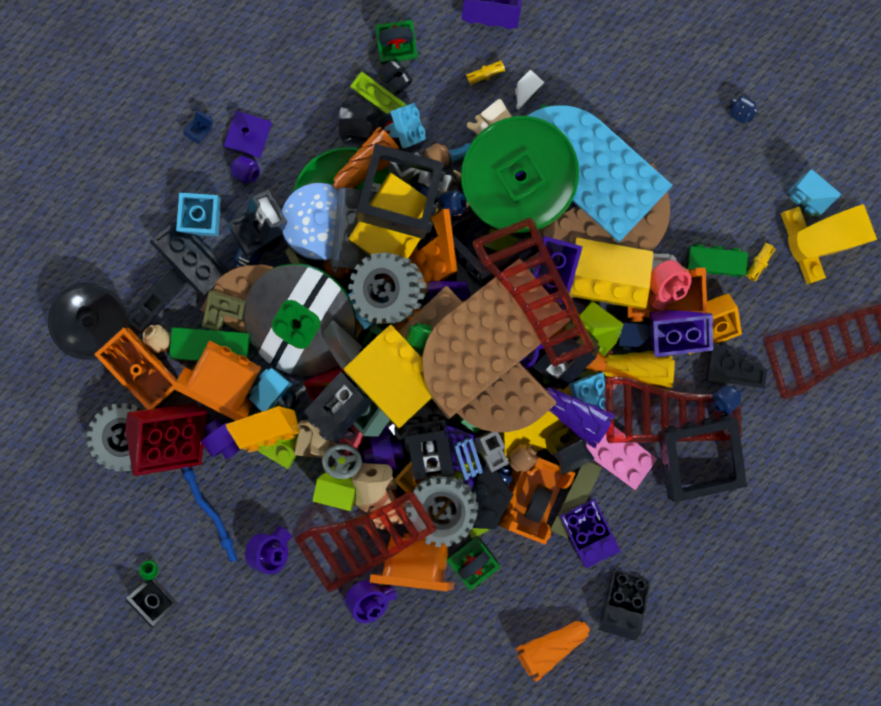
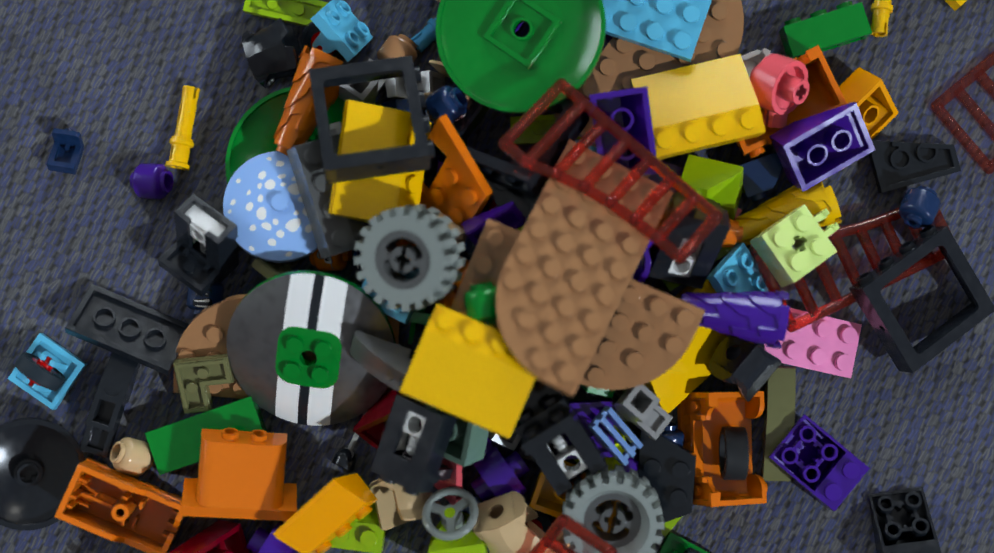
camera: 25 degrees left, 0 degrees up
medium azure slope [176,193,221,237] -> none
dark purple tile [224,111,272,159] -> none
medium azure slope [249,368,293,412] -> none
medium nougat head [509,443,538,472] -> none
none -> medium azure plate [8,333,87,410]
none -> yellow pin [165,85,200,170]
none -> yellowish green hinge [749,205,840,288]

